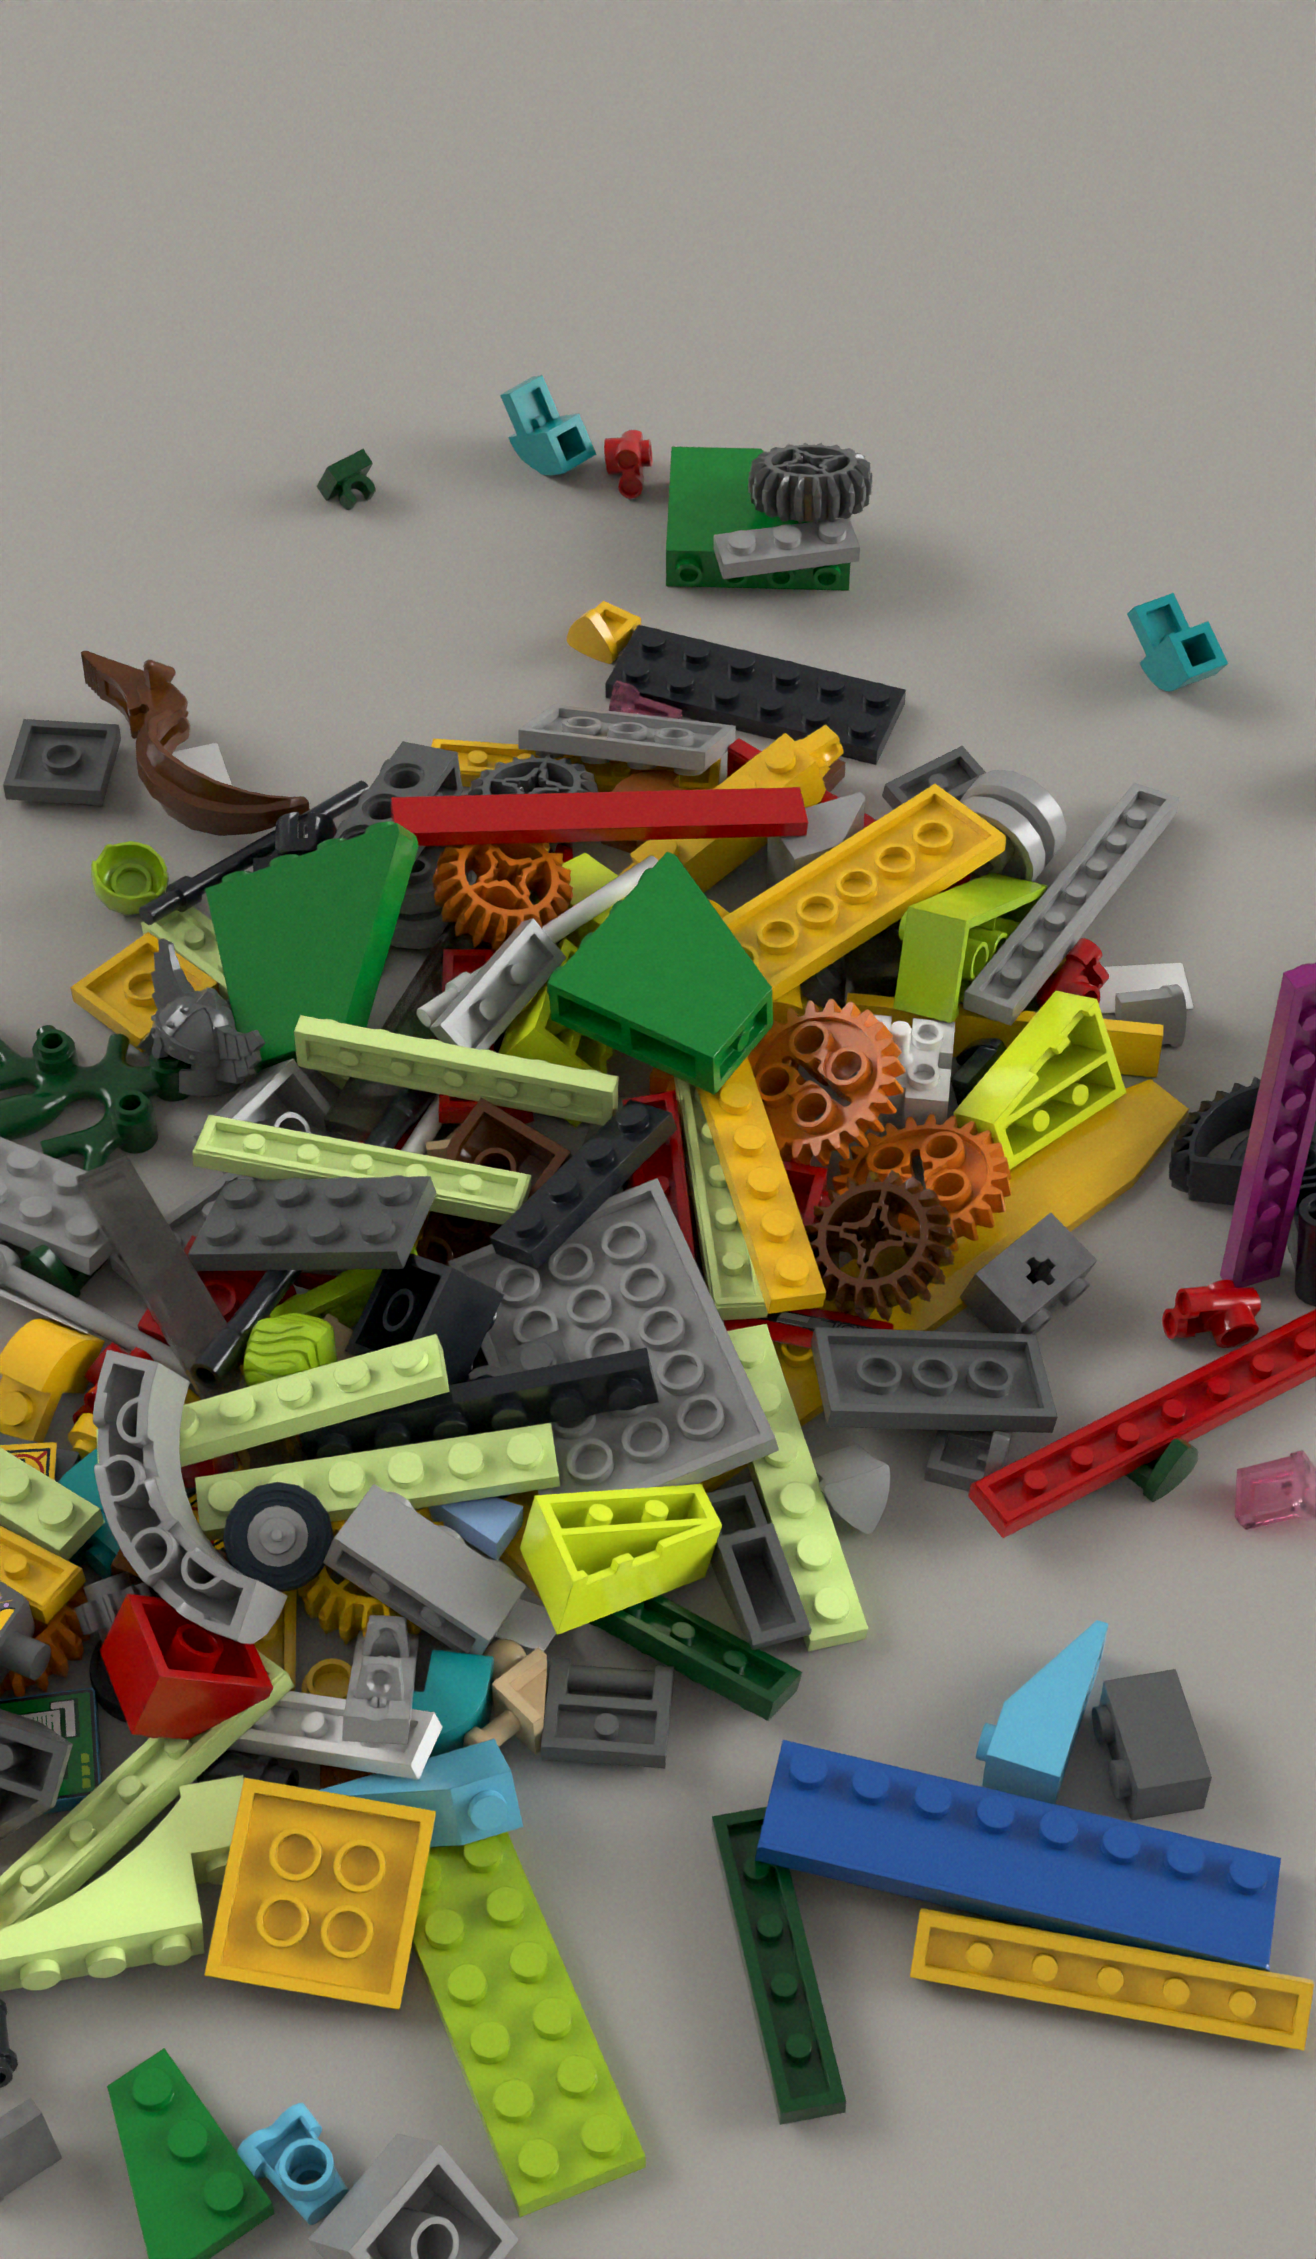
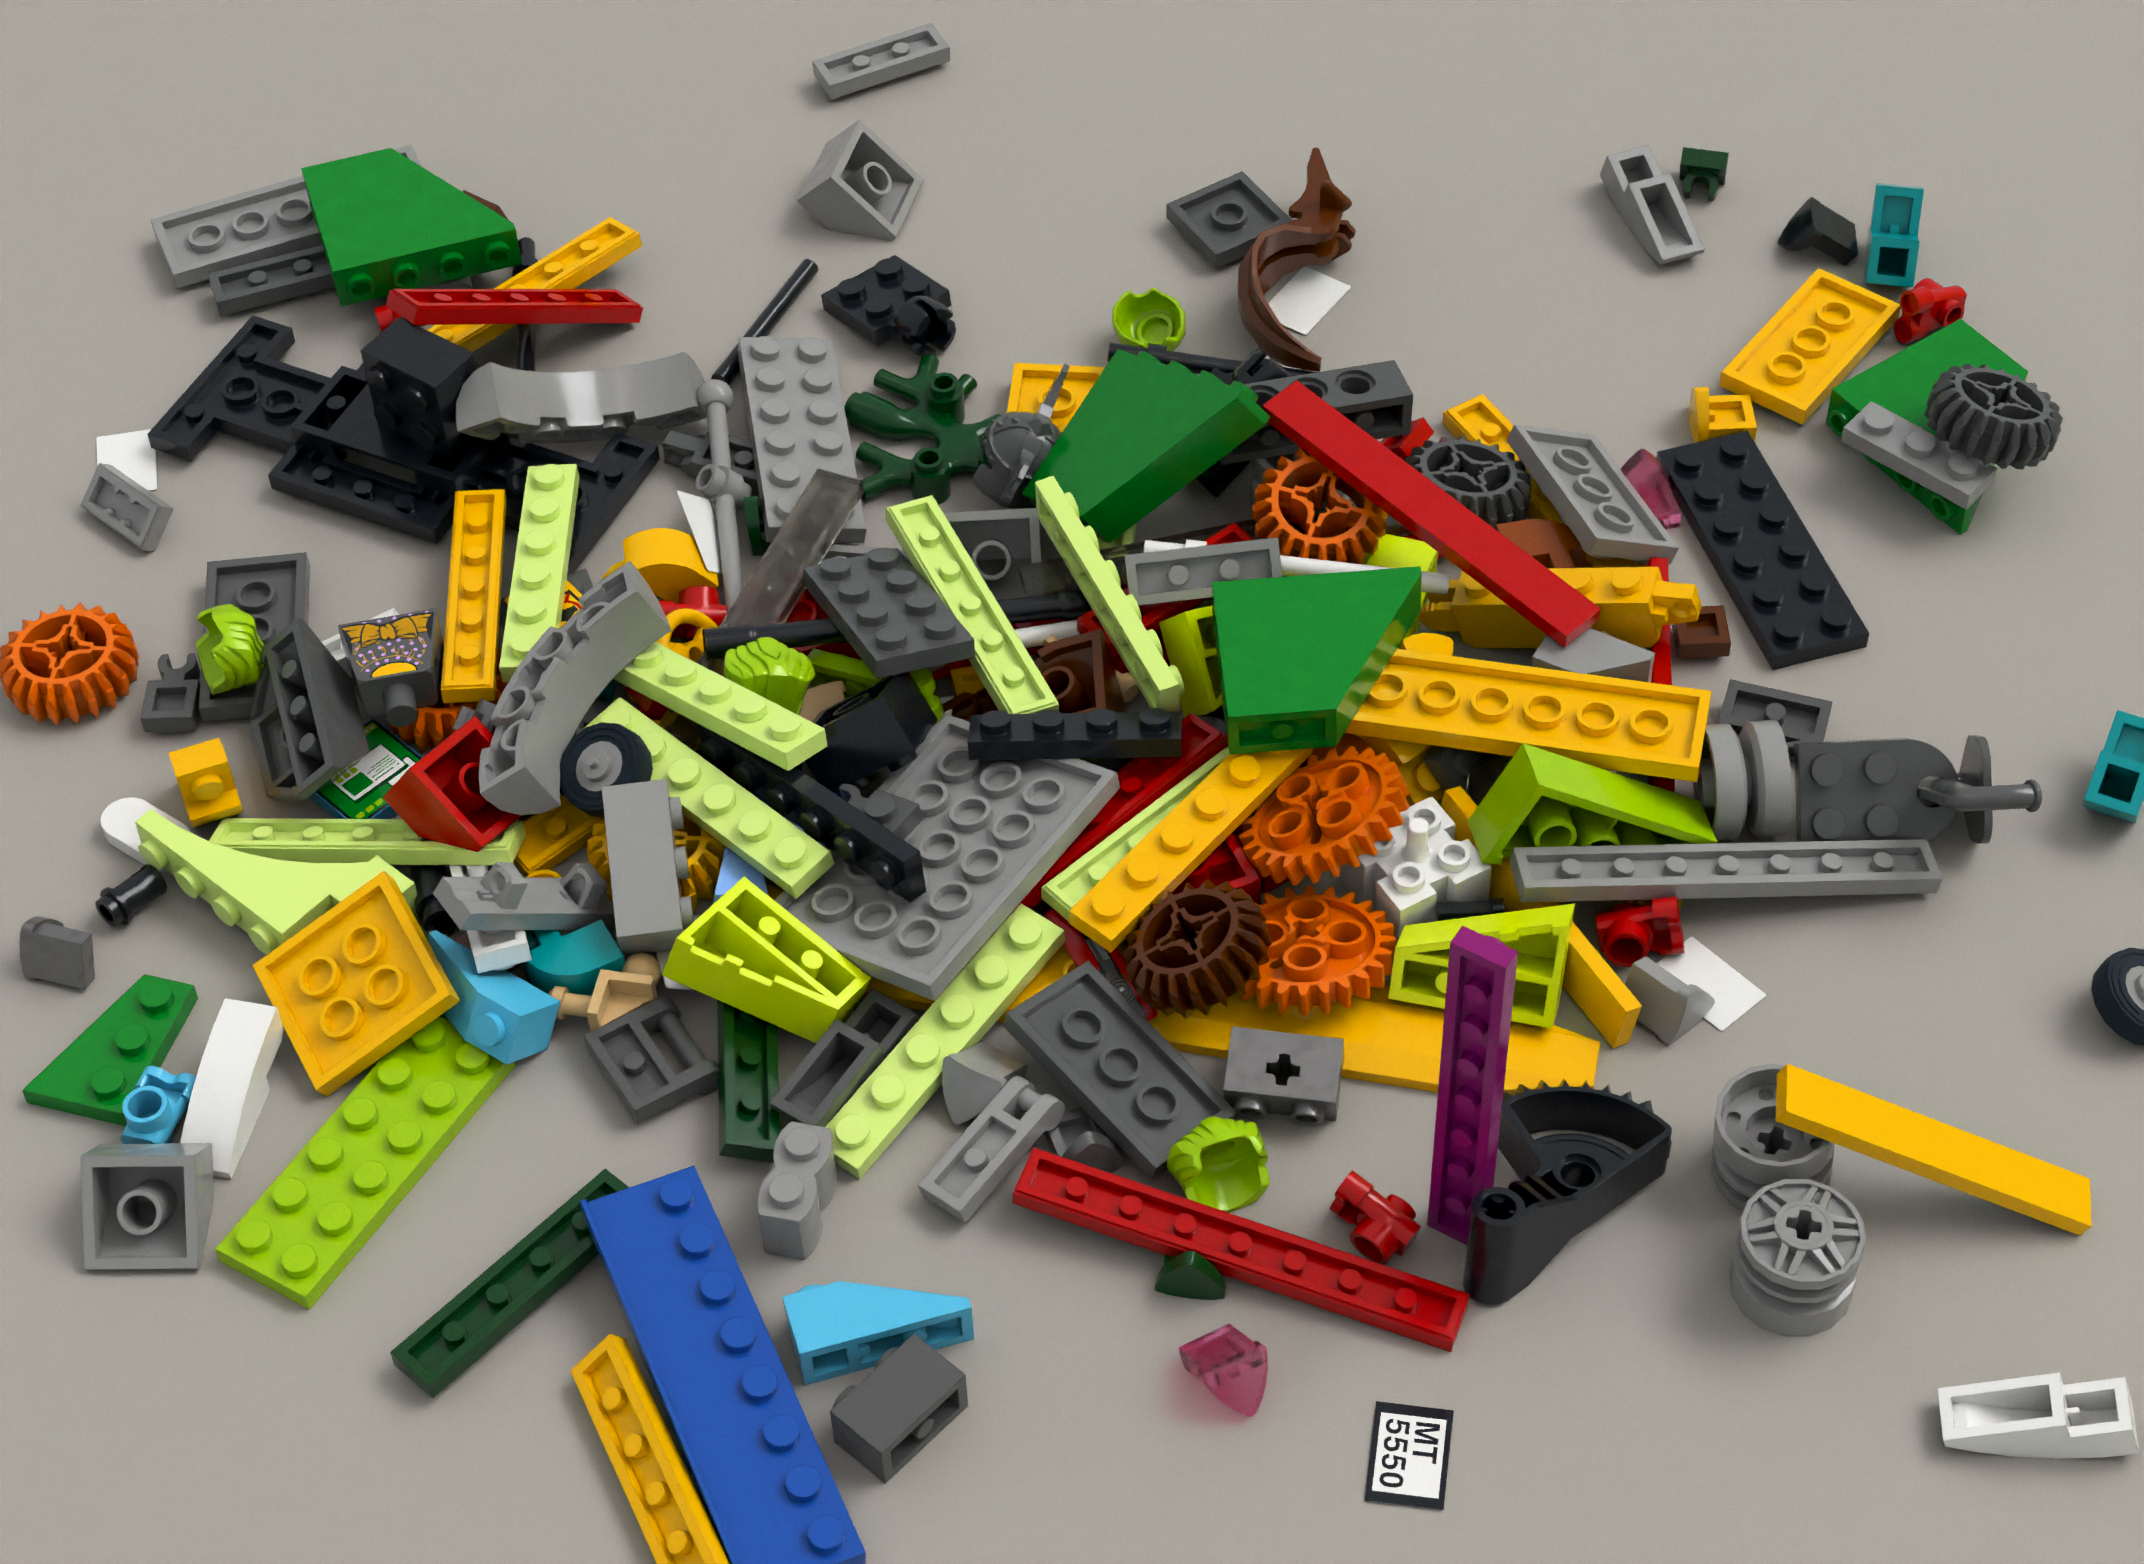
camera: 55 degrees right, 0 degrees up
none -> white slope [180,998,285,1180]
none -> light grey brick [757,1121,837,1260]
none -> light grey plate [918,1076,1065,1223]
none -> lime hair [1167,1116,1270,1213]
none -> light grey slope [1600,145,1705,265]
none -> yellow plate [1719,268,1901,425]
none -> black tile [1777,197,1858,266]
none -> dark grey plate [1794,735,2042,844]

